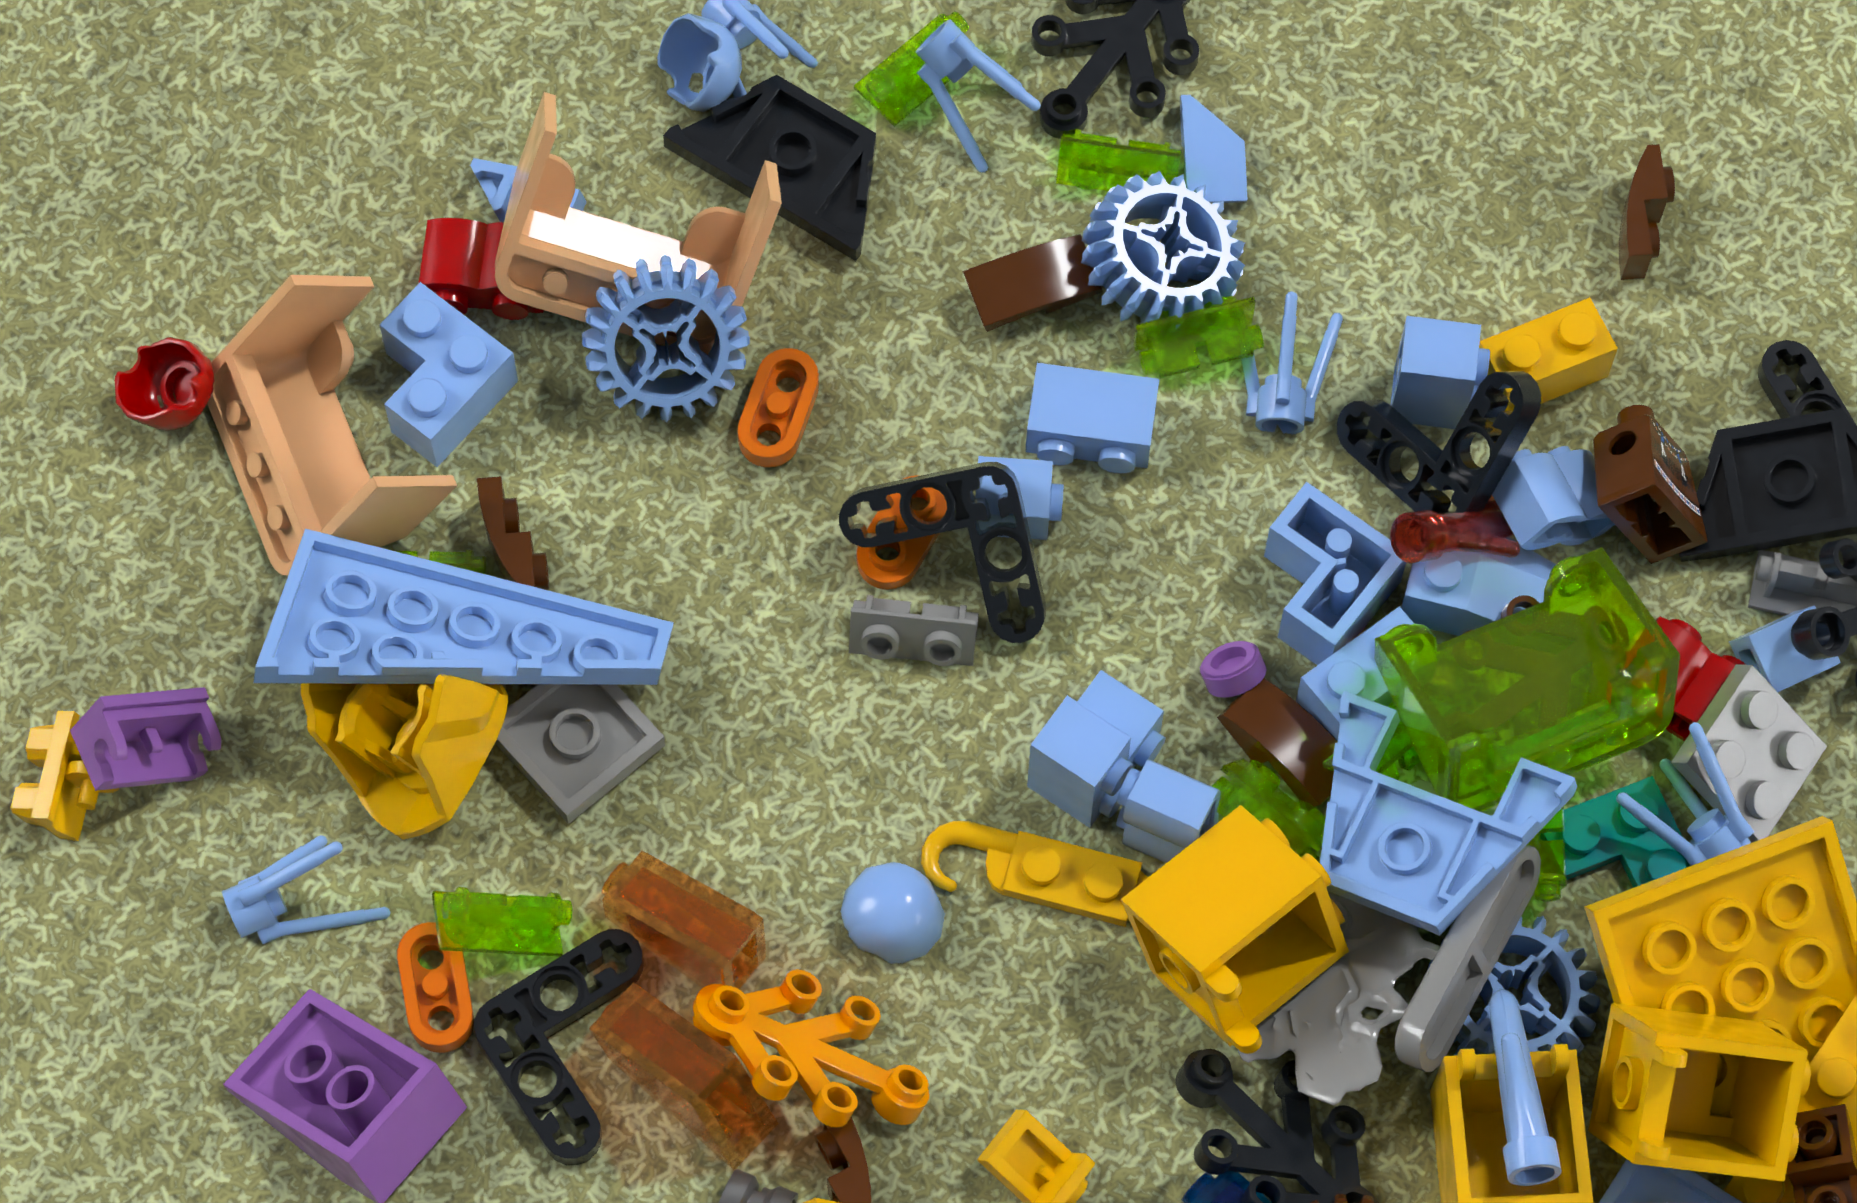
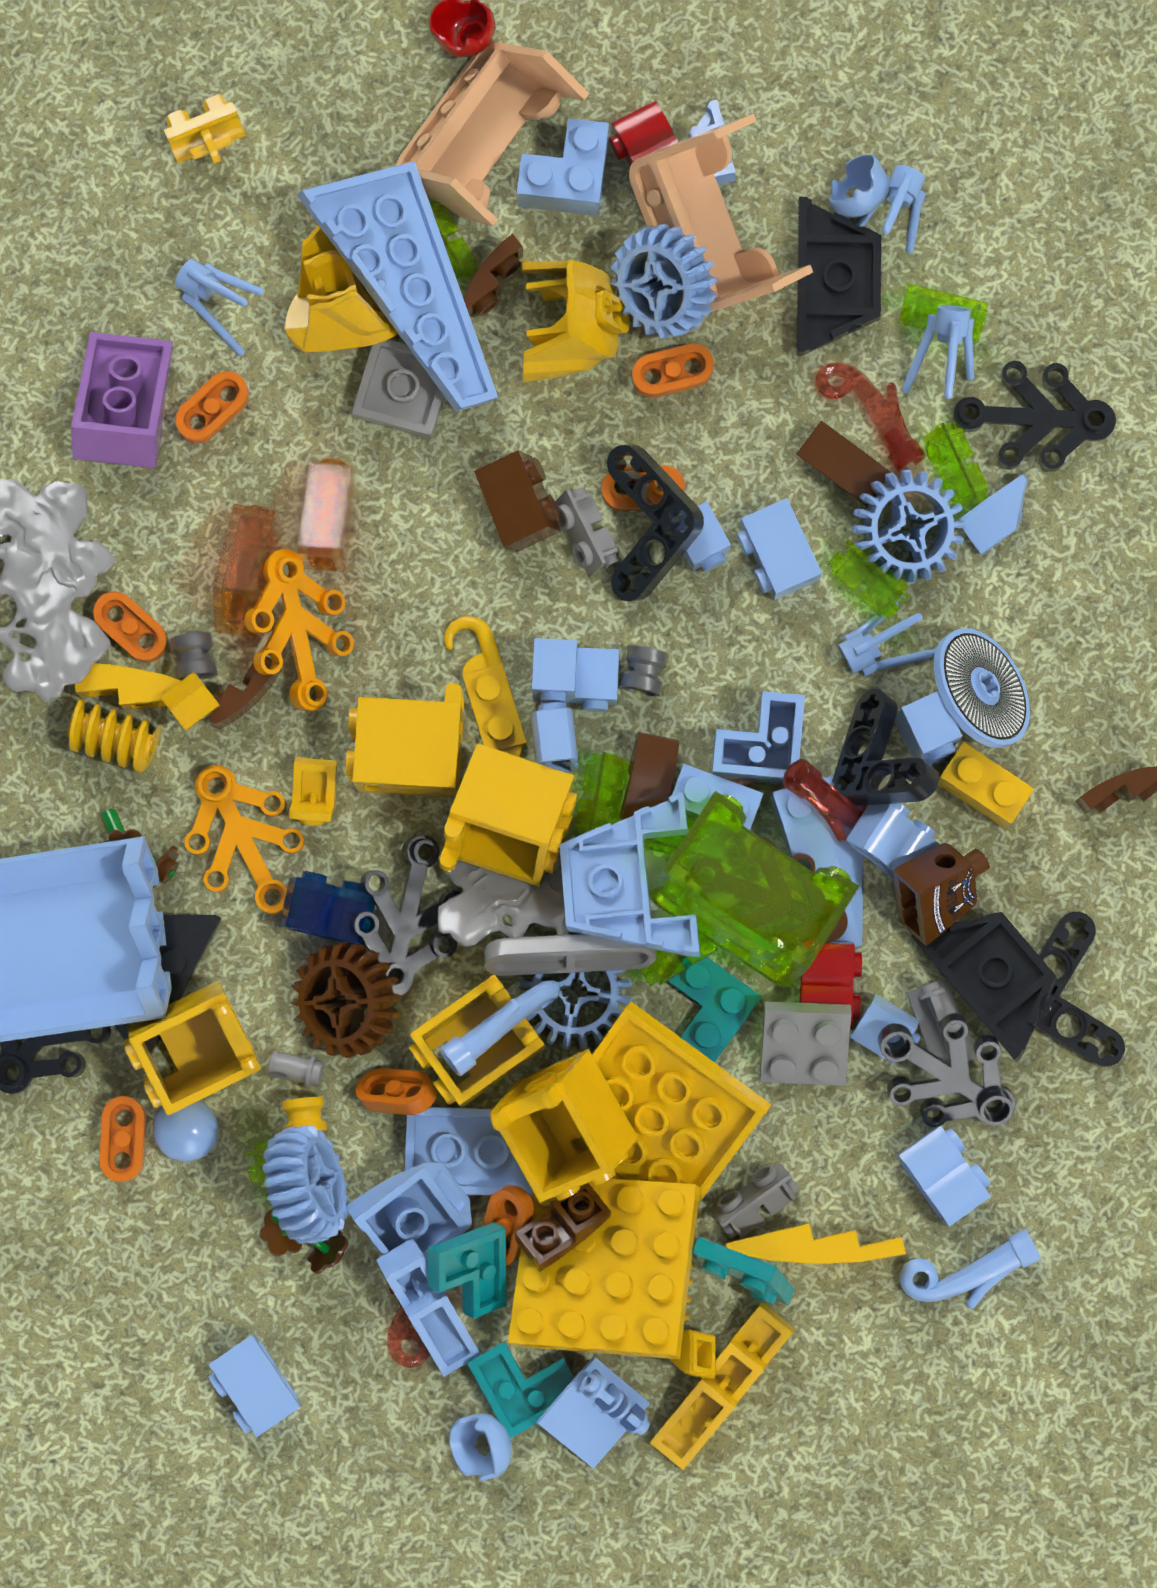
camera: 60 degrees right, 15 degrees up
medium lavender hinge [70,687,221,791] -> none
clear neon green hinge [432,887,573,957] -> none
black beam [474,929,644,1165] -> none
light blue hair [840,862,945,964] -> none
medium lavender tile [1200,641,1267,698] -> none
light blue plant [1616,722,1754,866] -> none
none -> yellow container [345,683,465,798]
none -> reddish brown brick [474,450,561,552]
none -> yellow piece [522,260,630,382]
none -> flat silver wheel [619,645,669,697]
none -> clear red plant [816,362,926,474]
none -> piece [934,628,1030,748]

